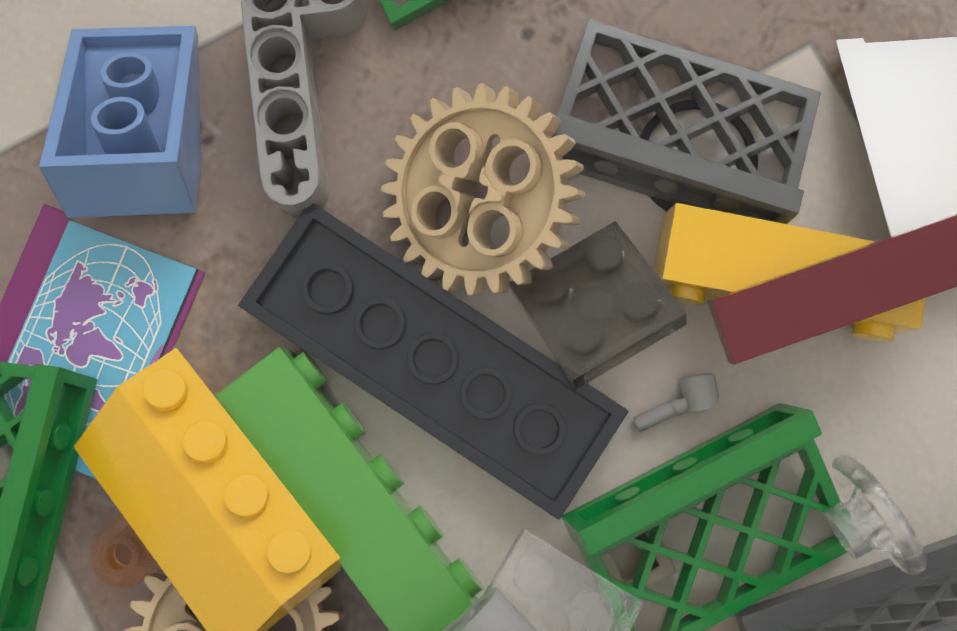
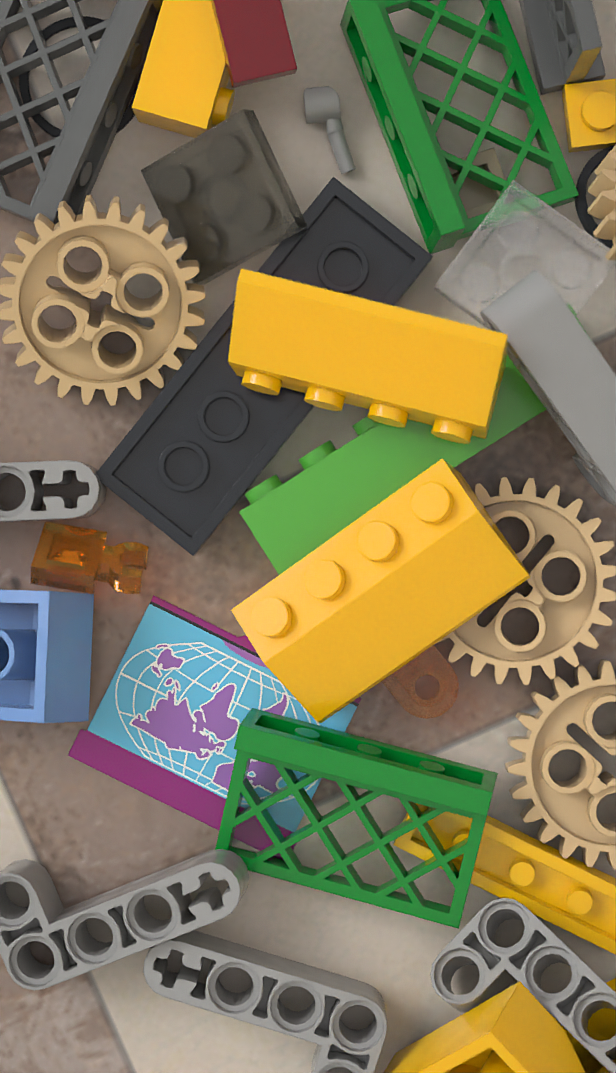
camera: 85 degrees left, 5 degrees up
none -> clear orange plate [31,521,149,594]
none -> yellow slope [228,268,508,444]

